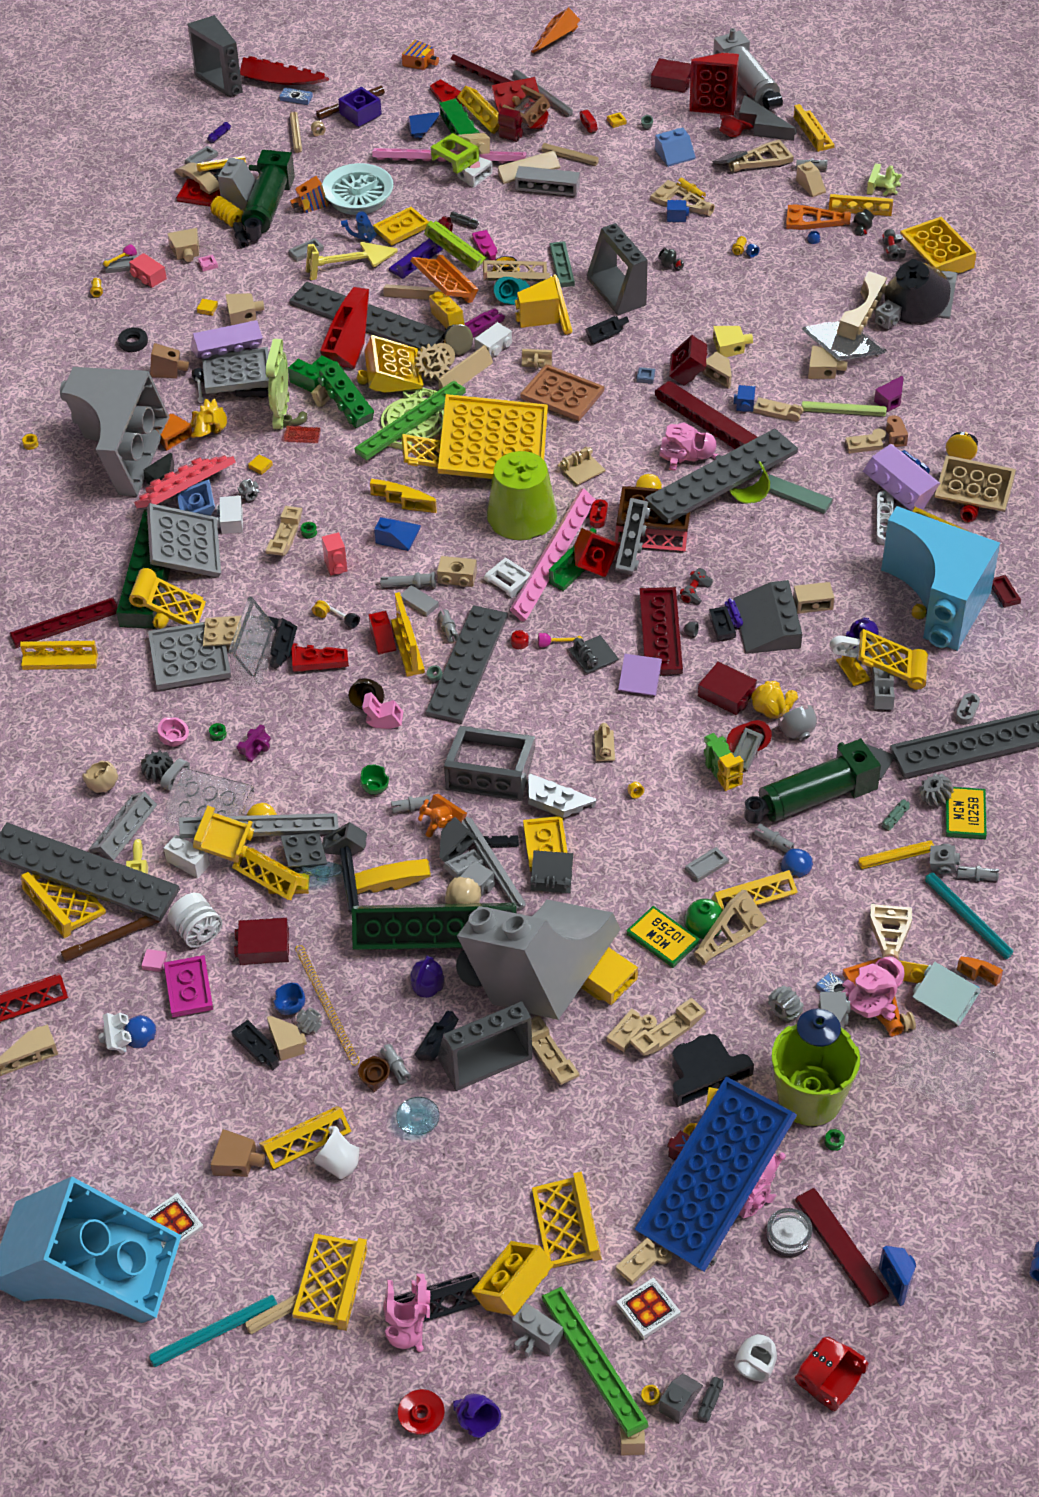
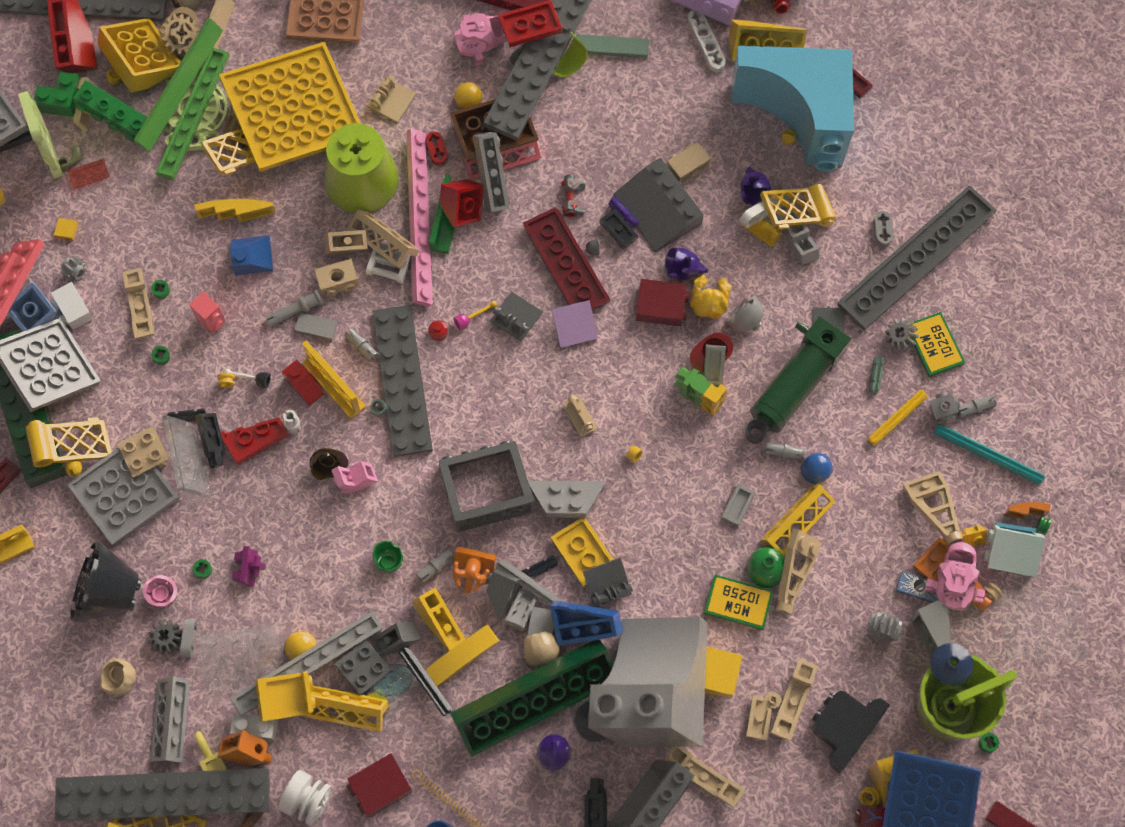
camera: 30 degrees left, 20 degrees up
none -> black cone [70,541,142,622]
none -> bright green tile [134,19,223,152]
none -> green bush [151,346,170,365]
none -> orange torso [217,730,272,767]
none -> white pin [283,410,301,434]
none -> tan slope [324,230,368,256]
none -> tan fence [348,209,420,268]
none -> yellow slope [411,587,465,651]
none -> red plate [498,0,563,48]
none -> blue wedge [550,601,623,646]
none -> dark purple helmet [665,248,708,280]
none -> lime plate [952,670,1018,707]
none -> green bush [1036,515,1052,535]

